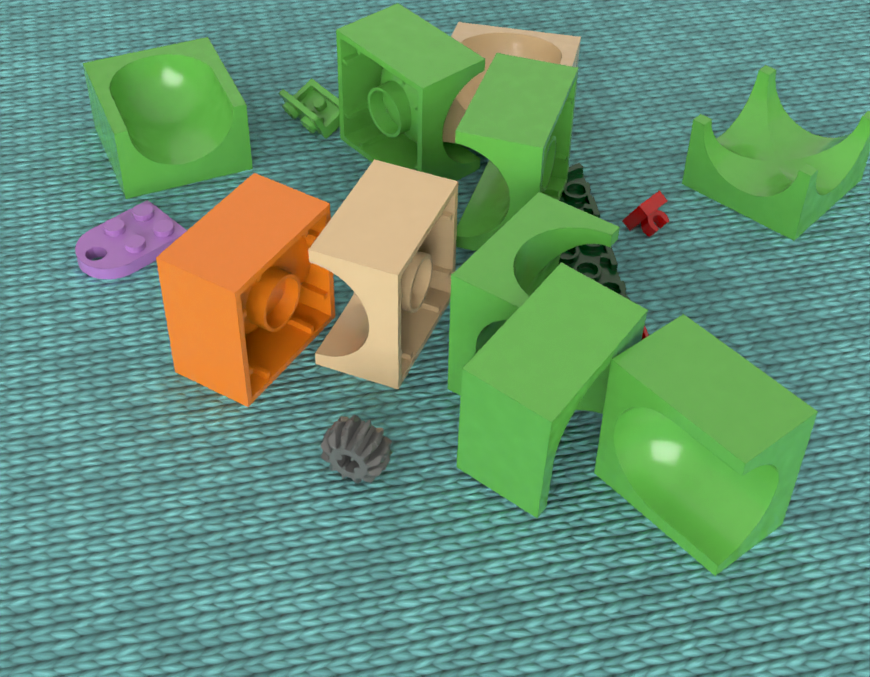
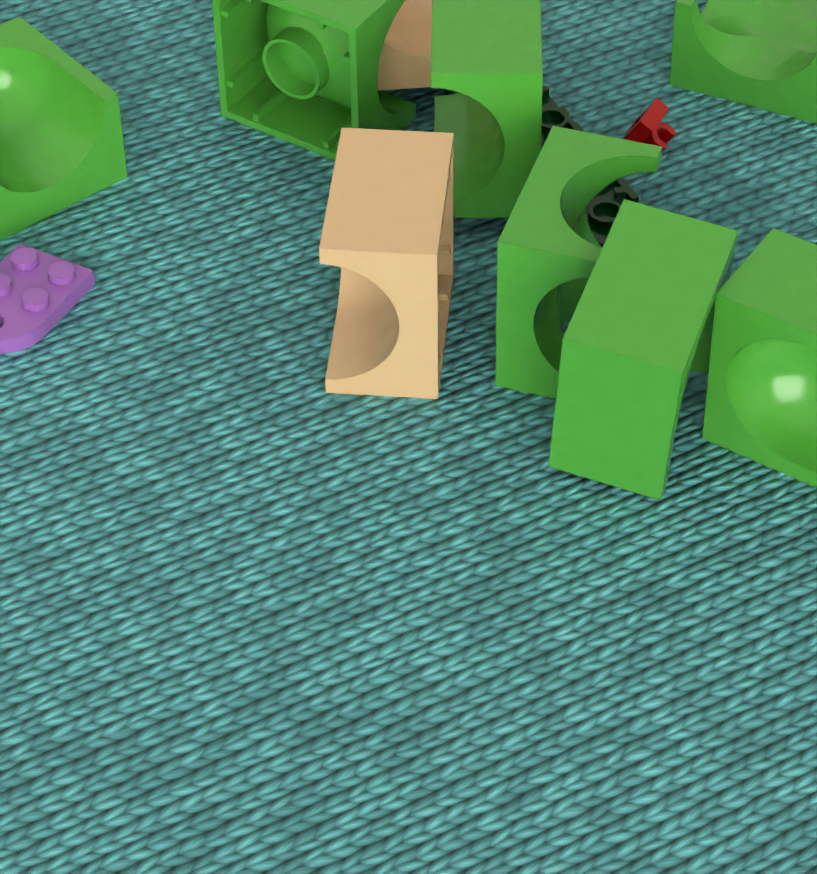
camera: 15 degrees left, 0 degrees up
orange piece [156,173,335,407] -> none
bright green bracket [279,78,340,139] -> none
dark grey gear [321,414,392,484] -> none

